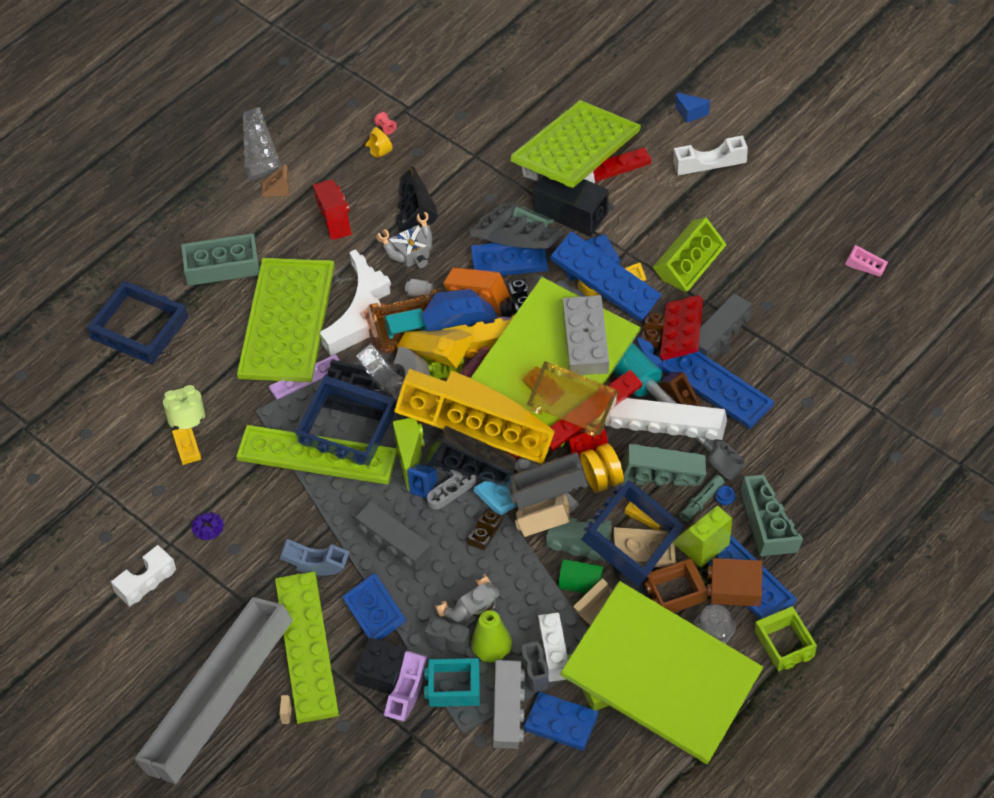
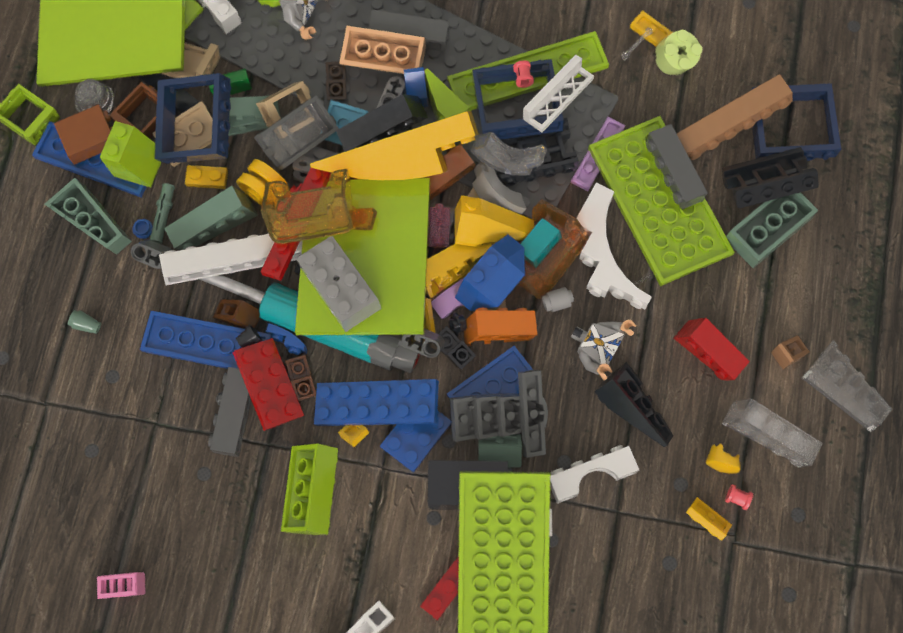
camera: 150 degrees right, 20 degrees up
none -> sand green cone [68,310,101,334]
none -> black piece [236,324,262,348]
none -> light nougat slope [340,26,426,74]
none -> coral bush [513,60,534,88]
none -> white fence [523,55,594,132]
none -> white arch [550,445,639,504]
none -> clear hinge [621,27,653,60]
none -> dark grey brick [646,124,708,209]
none -> medium nougat brick [676,74,793,160]
none -> yellow plate [686,497,732,541]
none -> black fence [722,147,819,208]
none -> clear wedge [722,399,823,468]

